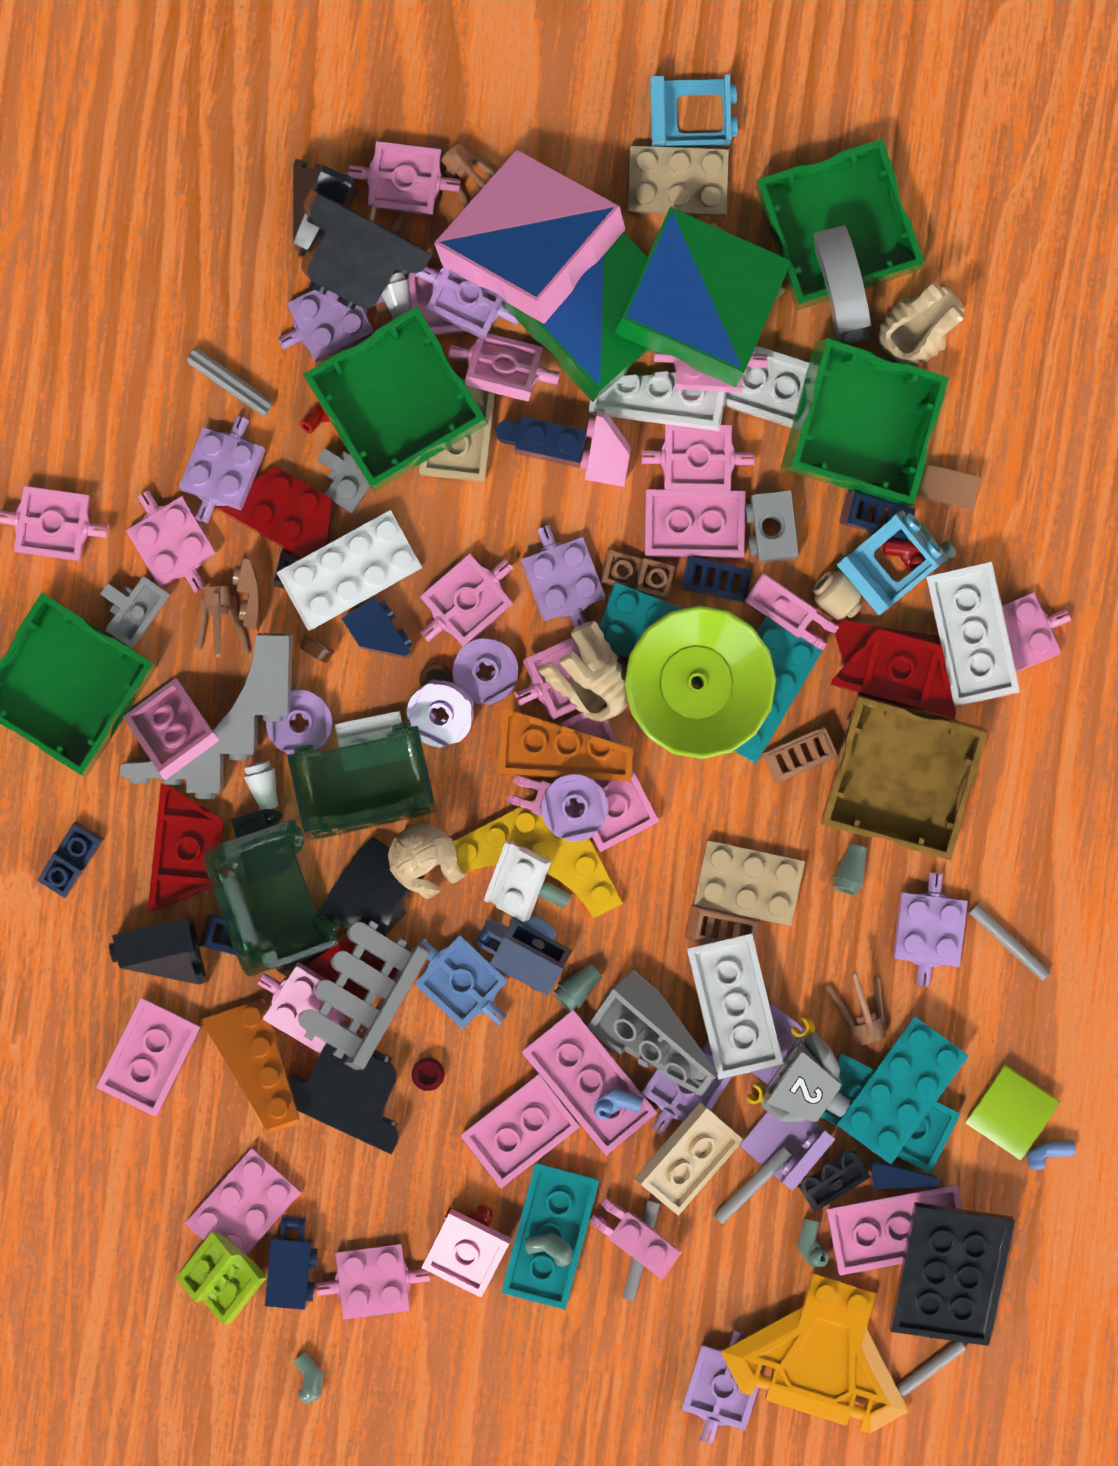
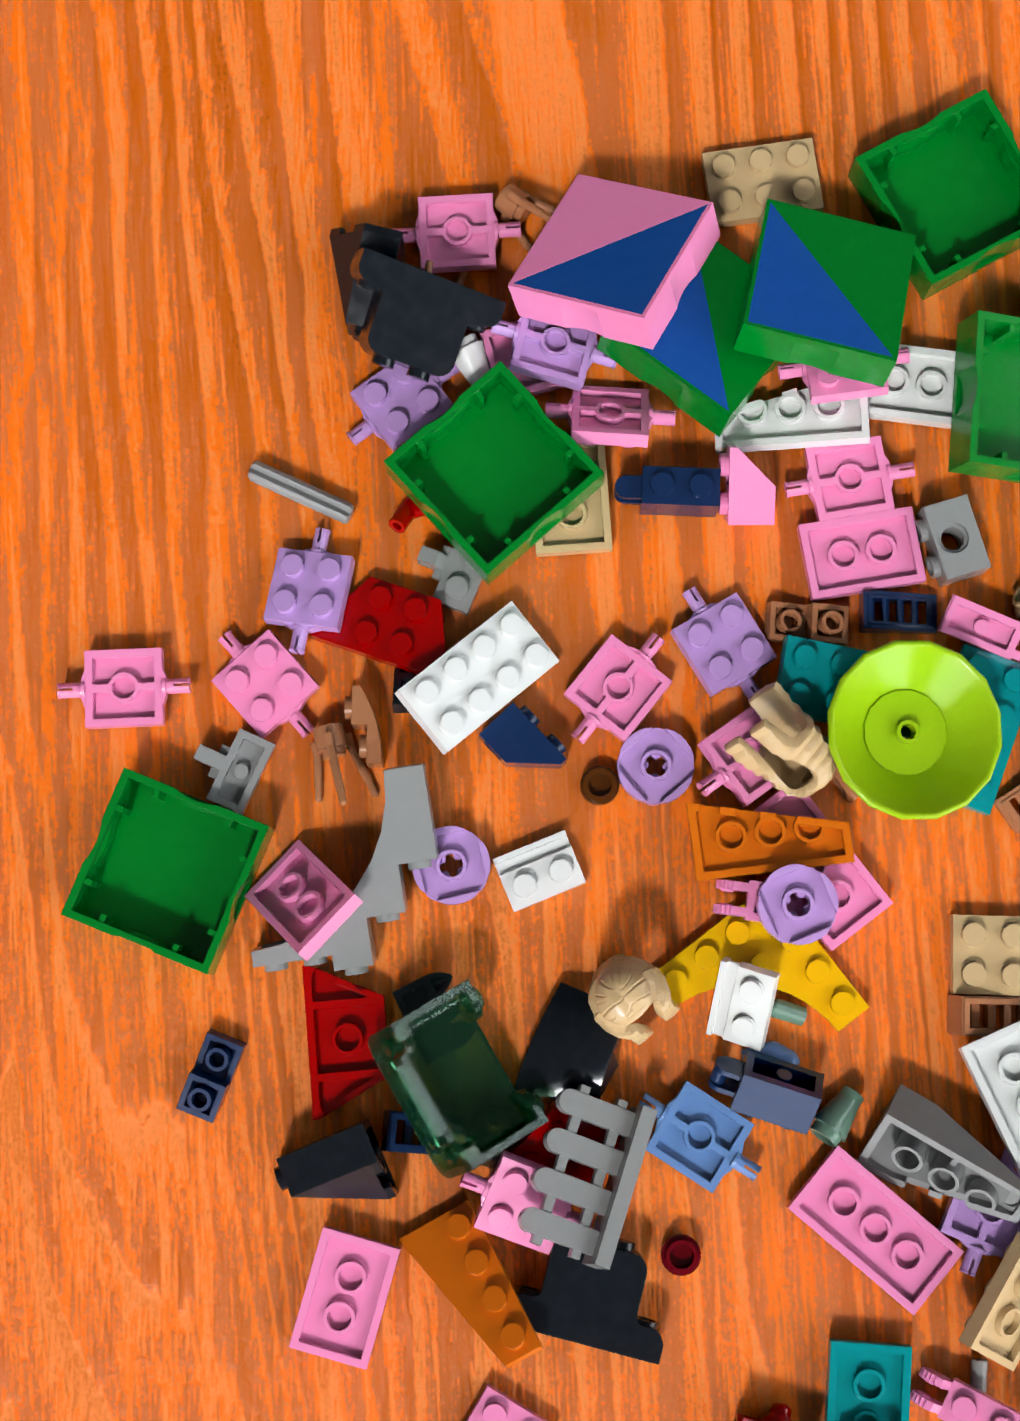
camera: 10 degrees left, 5 degrees down
white cone [243,760,279,810] -> none
clear green windscreen [287,723,438,840] -> none
reddish brown tile [300,636,334,663] -> none
lavender plate [407,680,474,747] -> none
bright pink plate [460,1074,580,1188] -> none
medium blue arm [594,1089,643,1120] -> none
medium azure window [650,74,737,148] -> none
light grey arch [813,225,871,345] -> none

